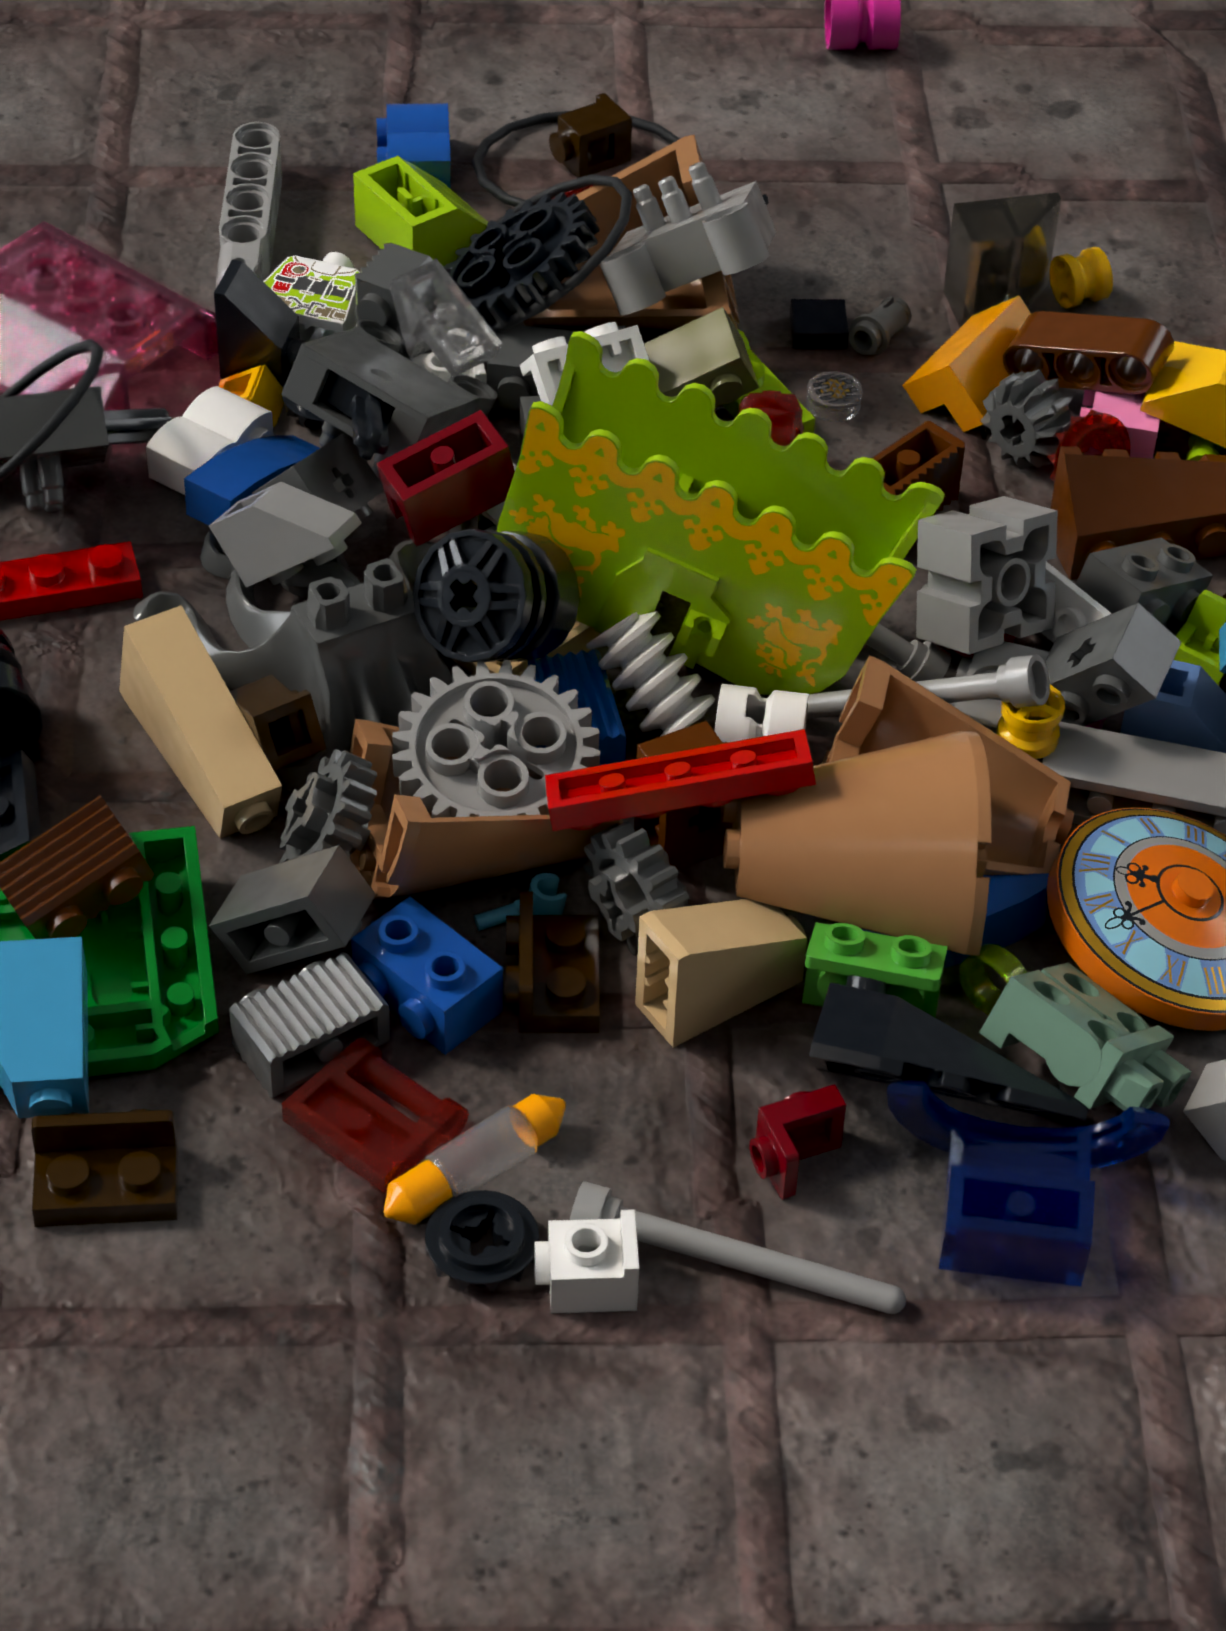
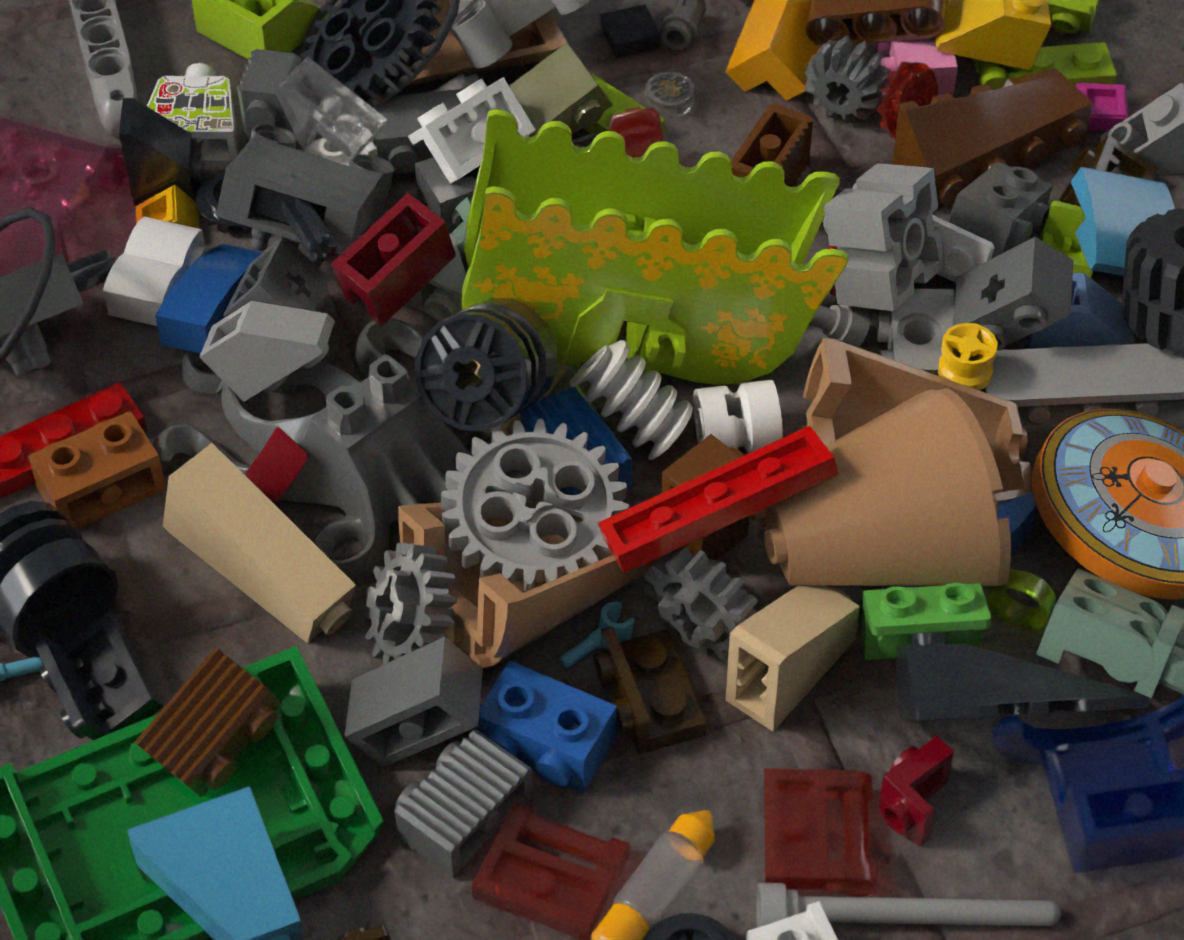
camera: 15 degrees left, 5 degrees up
dark brown brick [230,675,327,771] -> none
light grey piece [807,654,1050,719] -> none
none -> dark orange brick [28,411,166,529]
none -> dark red sticker [244,427,308,505]
none -> clear red plate [763,768,878,897]

